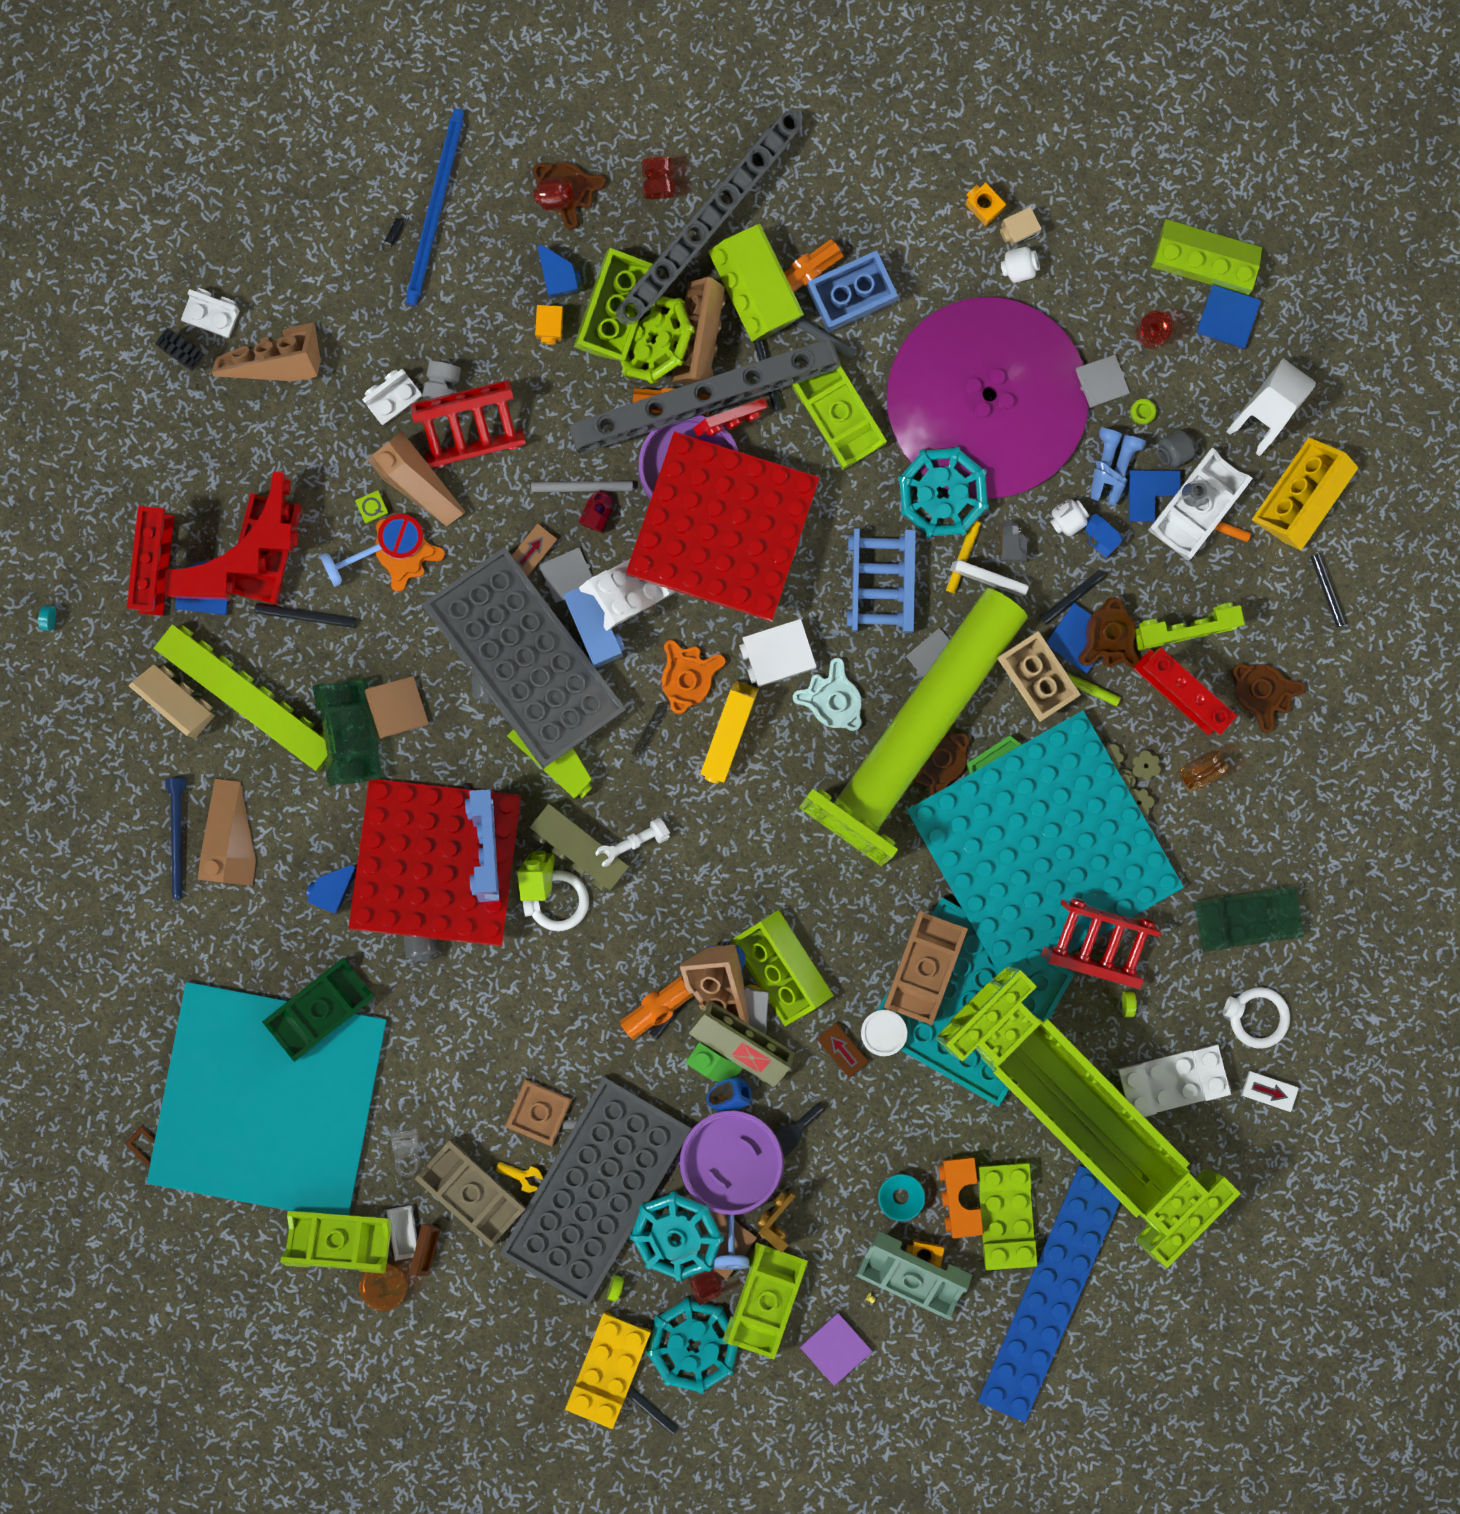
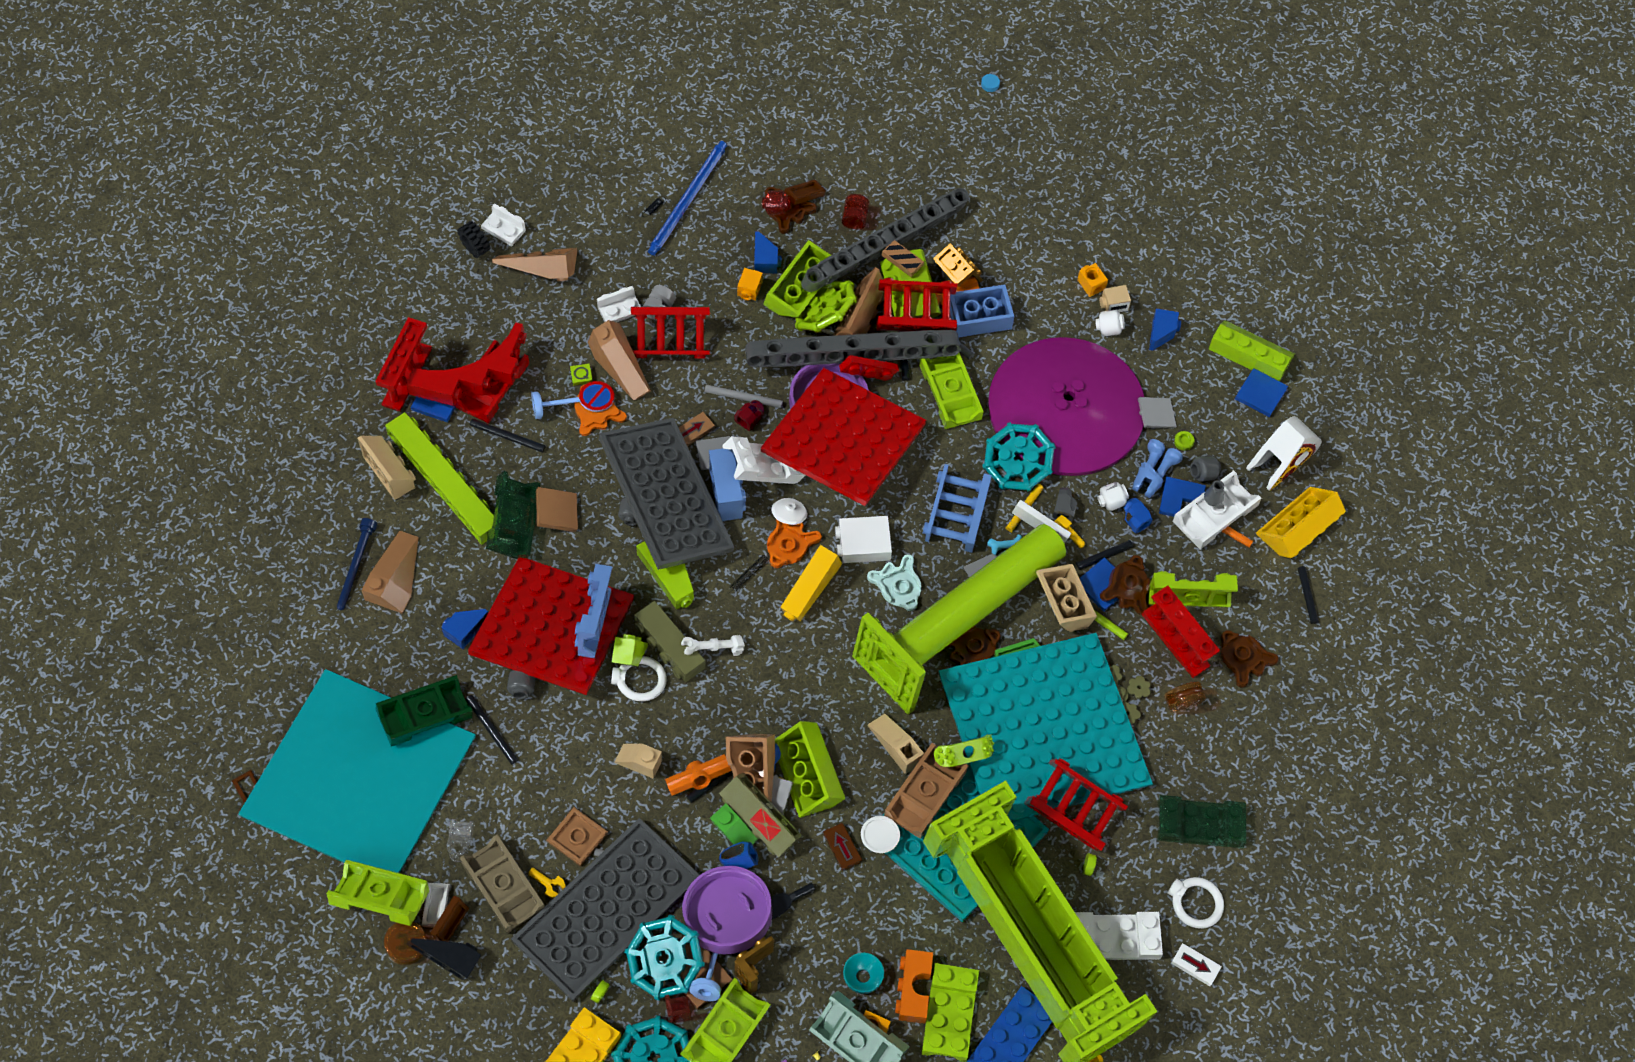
camera: 10 degrees right, 25 degrees down
teal tile [38,605,57,631] -> none
clear red wheel [1136,311,1173,349] -> none
none -> black slope [406,938,481,980]
none -> black bar [465,695,518,765]
none -> tan slope [614,744,662,779]
none -> white piece [771,498,807,525]
none -> reddish brown tile [784,179,826,205]
none -> tan slope [868,714,924,775]
none -> red fence [877,278,958,332]
none -> medium nougat tile [882,240,924,277]
none -> bracket [933,243,983,287]
none -> lime piece [934,734,994,767]
none -> medium azure piece [987,534,1022,555]
none -> yellow bar [1054,515,1085,548]
none -> blue slope [1149,309,1181,351]

